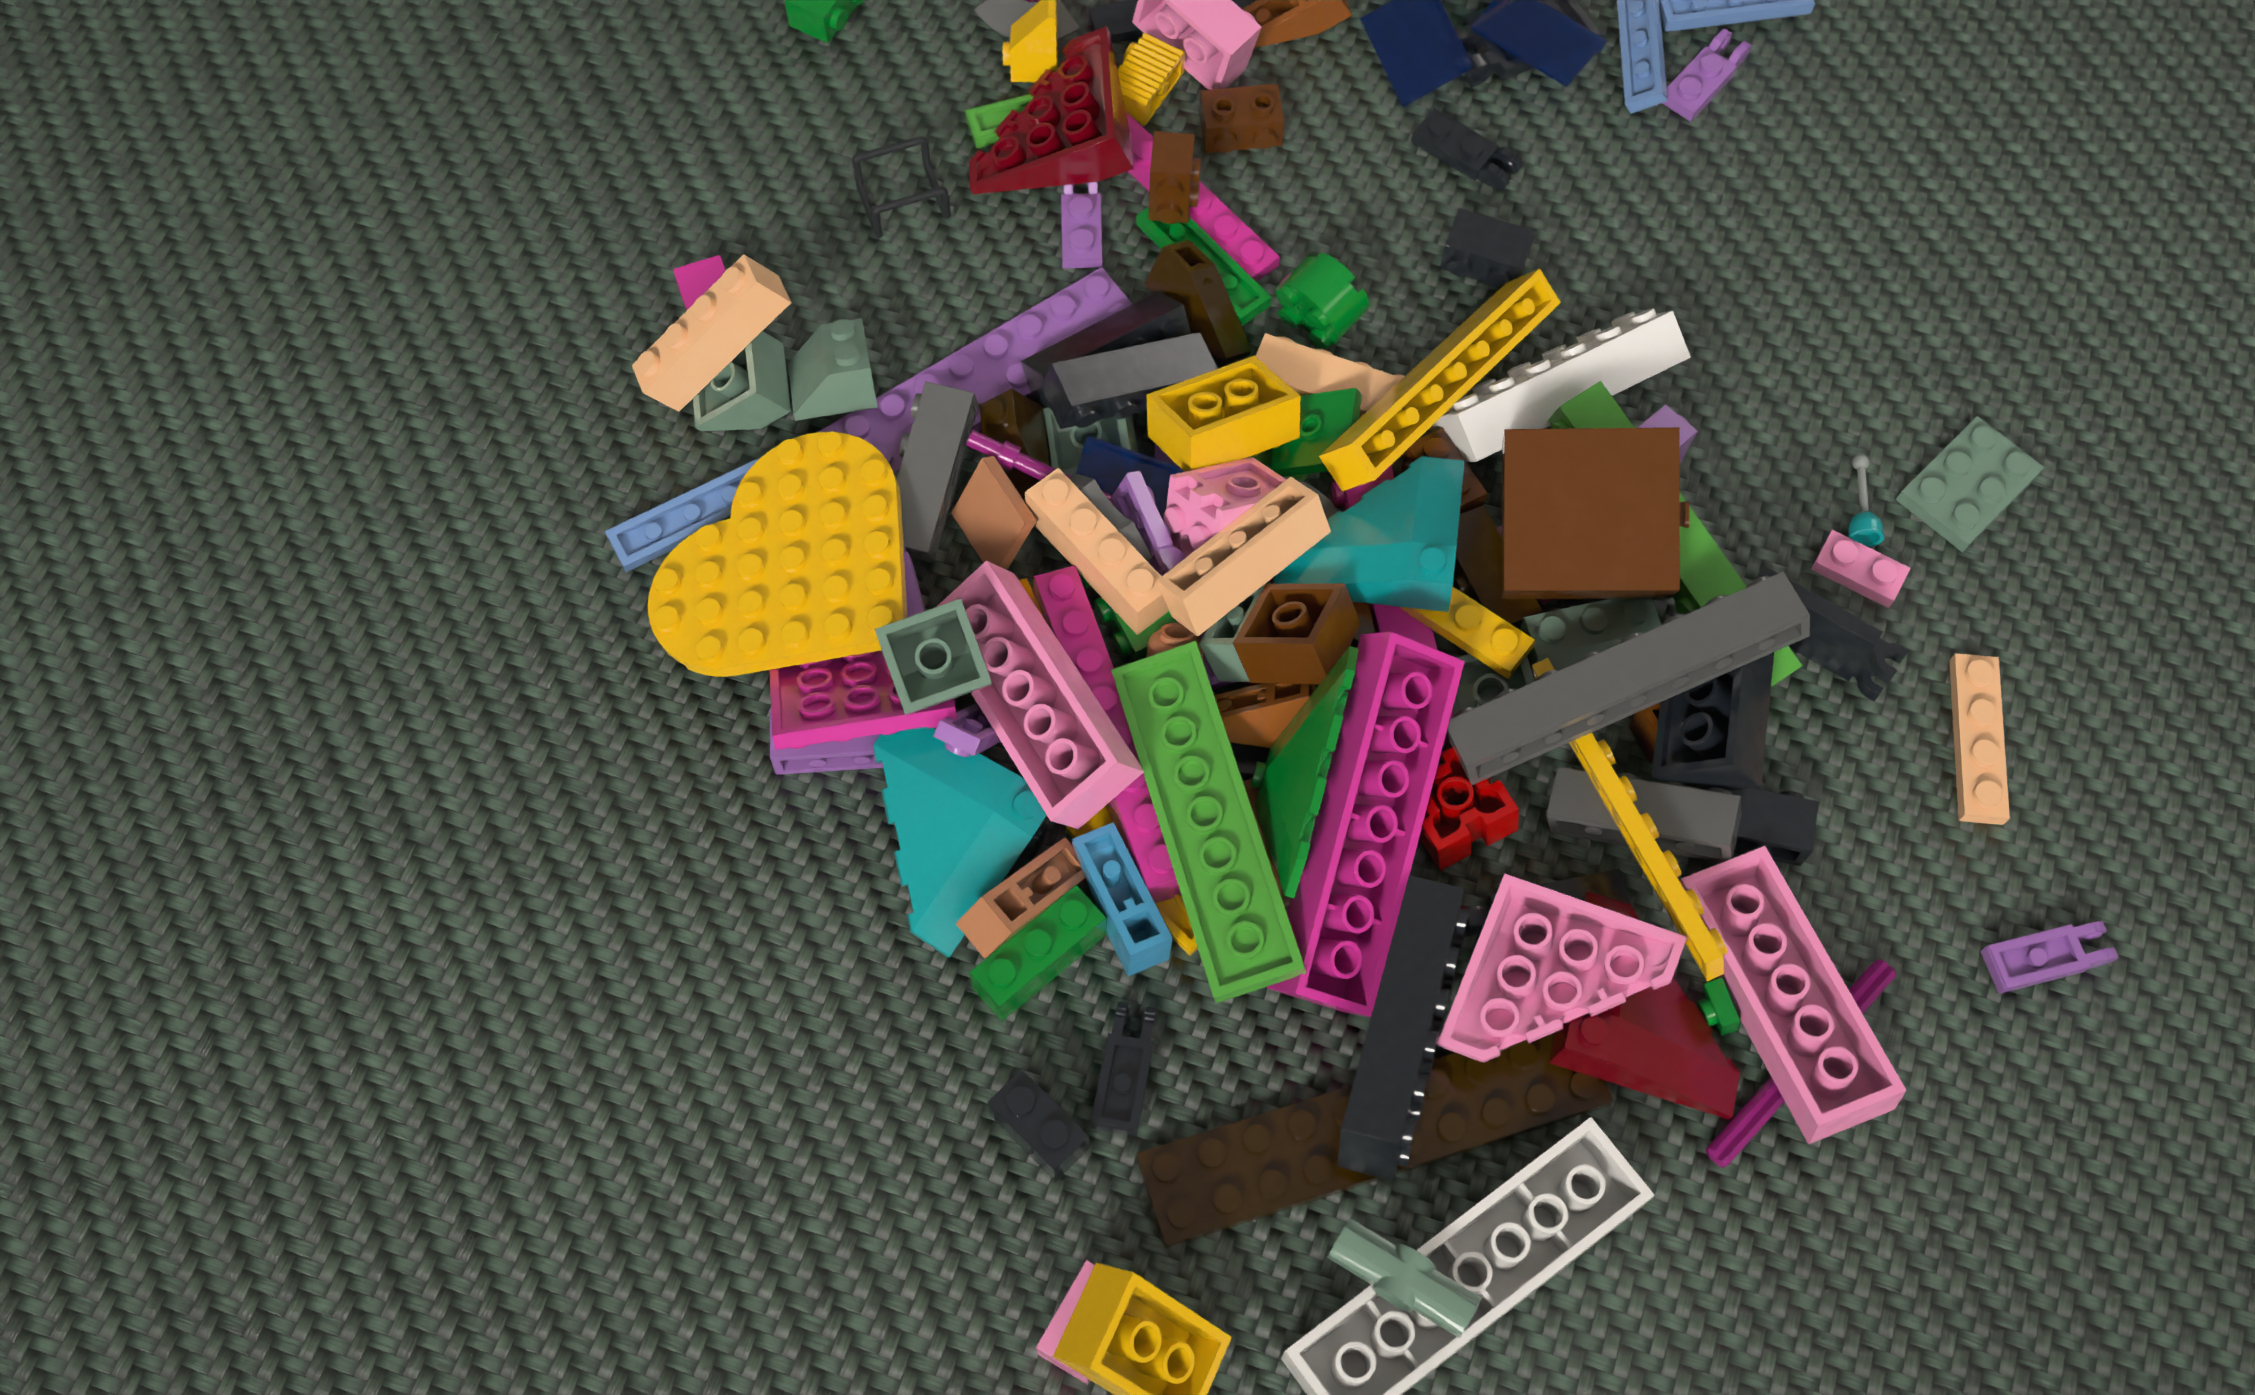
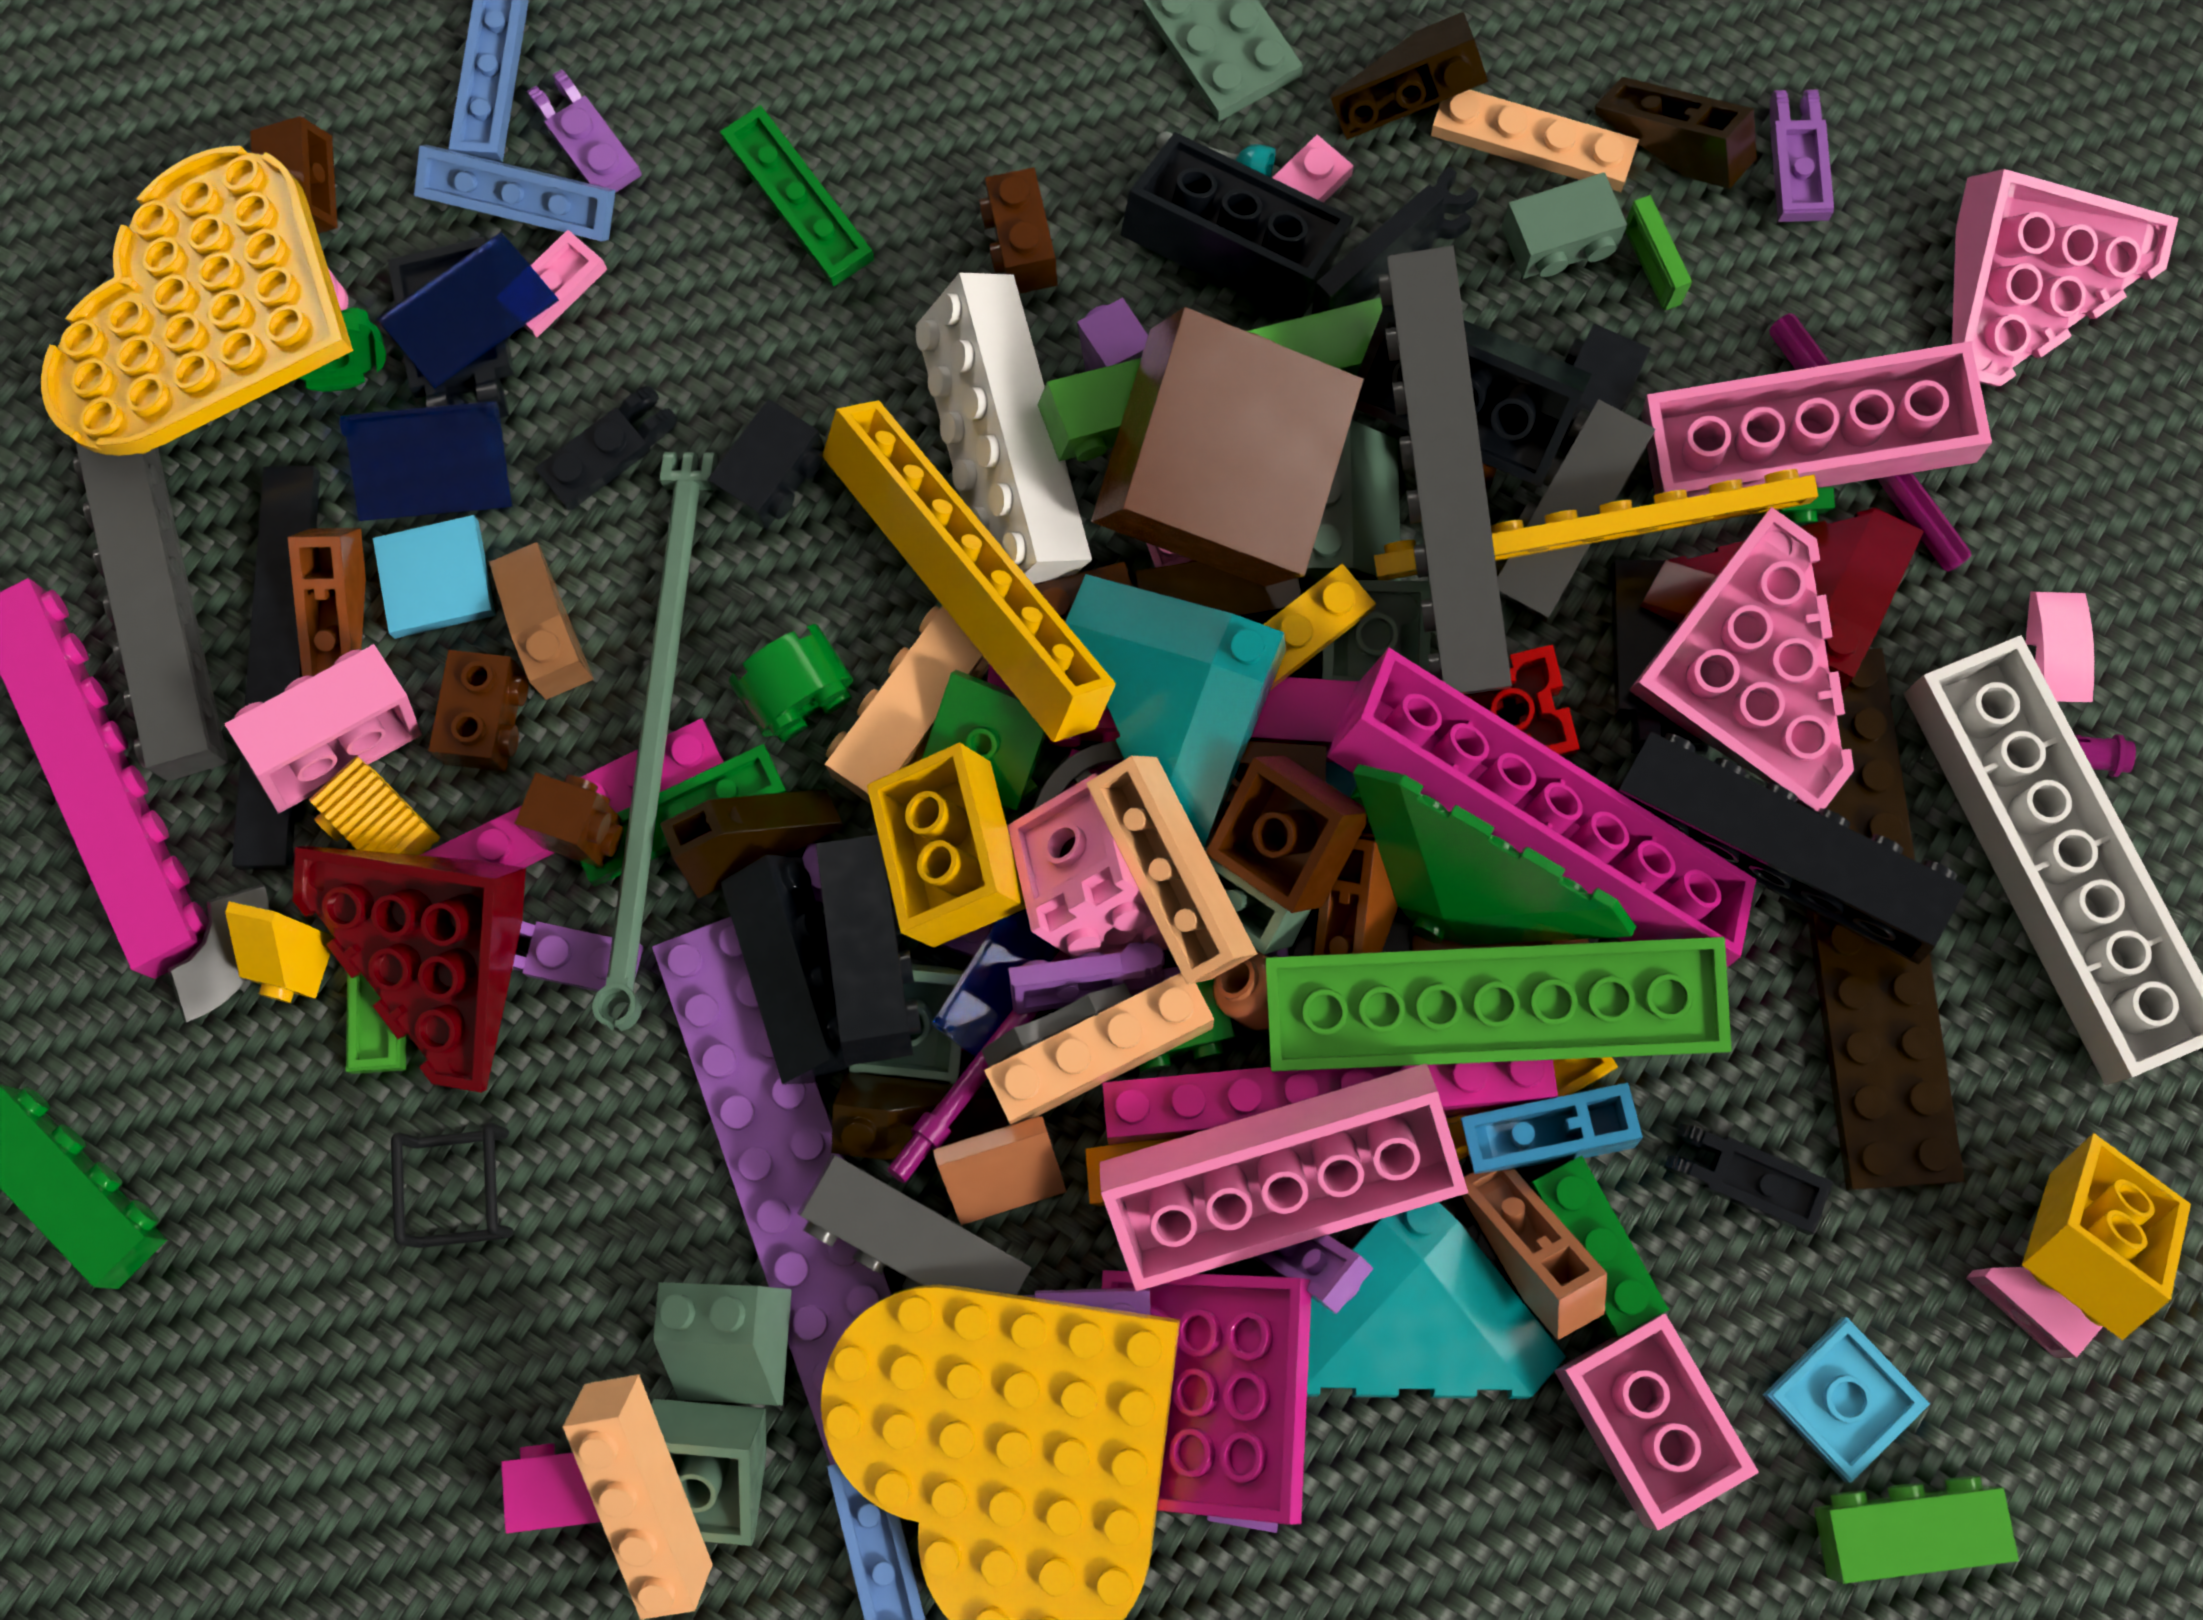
camera: 70 degrees left, 10 degrees up
sand green slope [874,598,992,716] -> none
black brick [987,1069,1089,1182] -> none
sand green piece [1327,1218,1482,1338] -> none
none -> medium azure tile [373,515,496,639]
none -> medium nougat slope [489,542,594,700]
none -> bright pink plate [496,230,607,338]
none -> sand green hinge [592,452,718,1031]
none -> green plate [720,105,875,287]
none -> reddish brown brick [979,167,1058,294]
none -> black slope [1120,132,1354,319]
none -> dark brown slope [1330,11,1488,140]
none -> sand green brick [1502,172,1627,279]
none -> bright pink brick [1555,1313,1759,1531]
none -> dark brown slope [1595,77,1757,189]
none -> bright green tile [1625,195,1692,311]
none -> medium azure tile [1763,1317,1930,1483]
none -> bright green brick [1814,1476,2019,1584]
none -> bright pink slope [1952,169,2178,387]
none -> bright pink slope [2025,591,2094,702]
none -> magenta pin [2075,734,2136,777]

